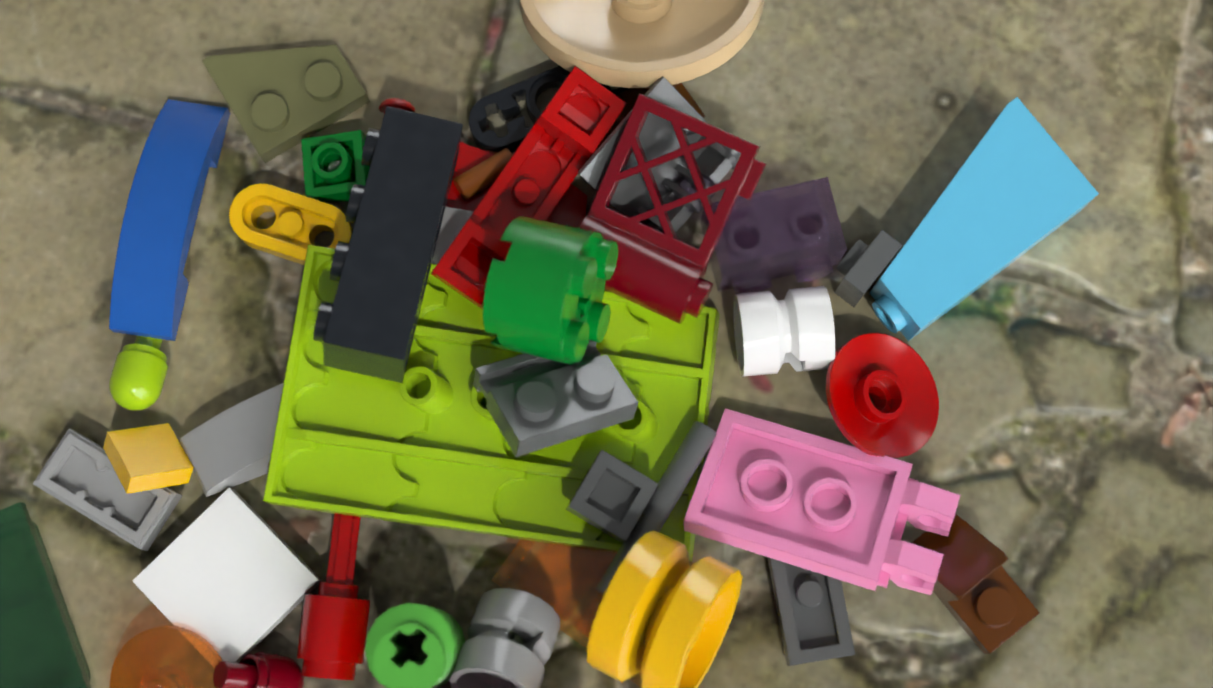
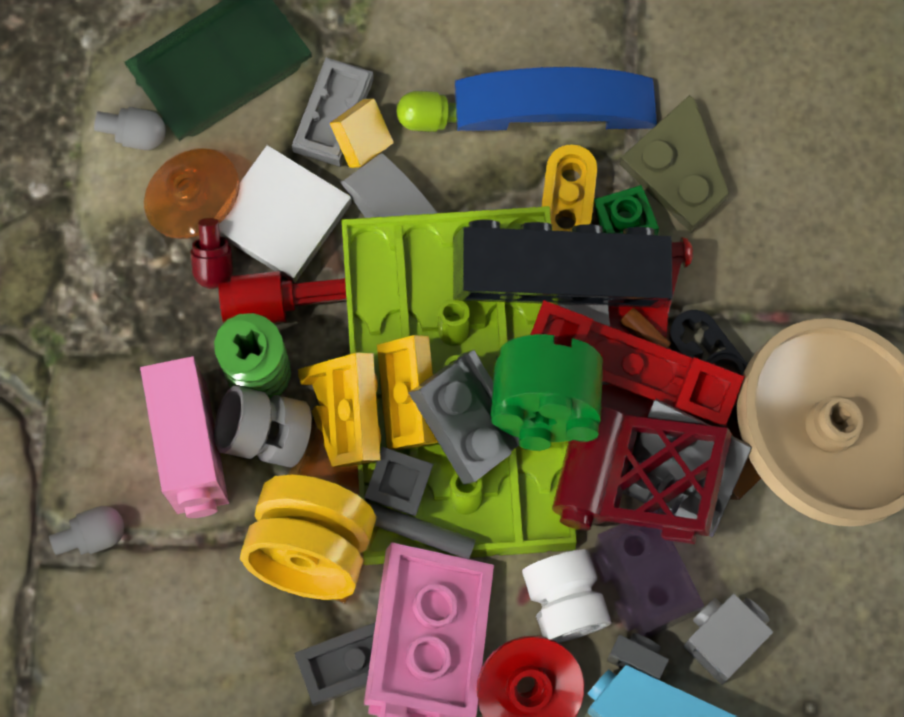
camera: 80 degrees right, 5 degrees down
none -> yellow wing [298,353,381,467]
none -> yellow plate [377,335,438,450]
none -> light grey brick [683,593,773,685]

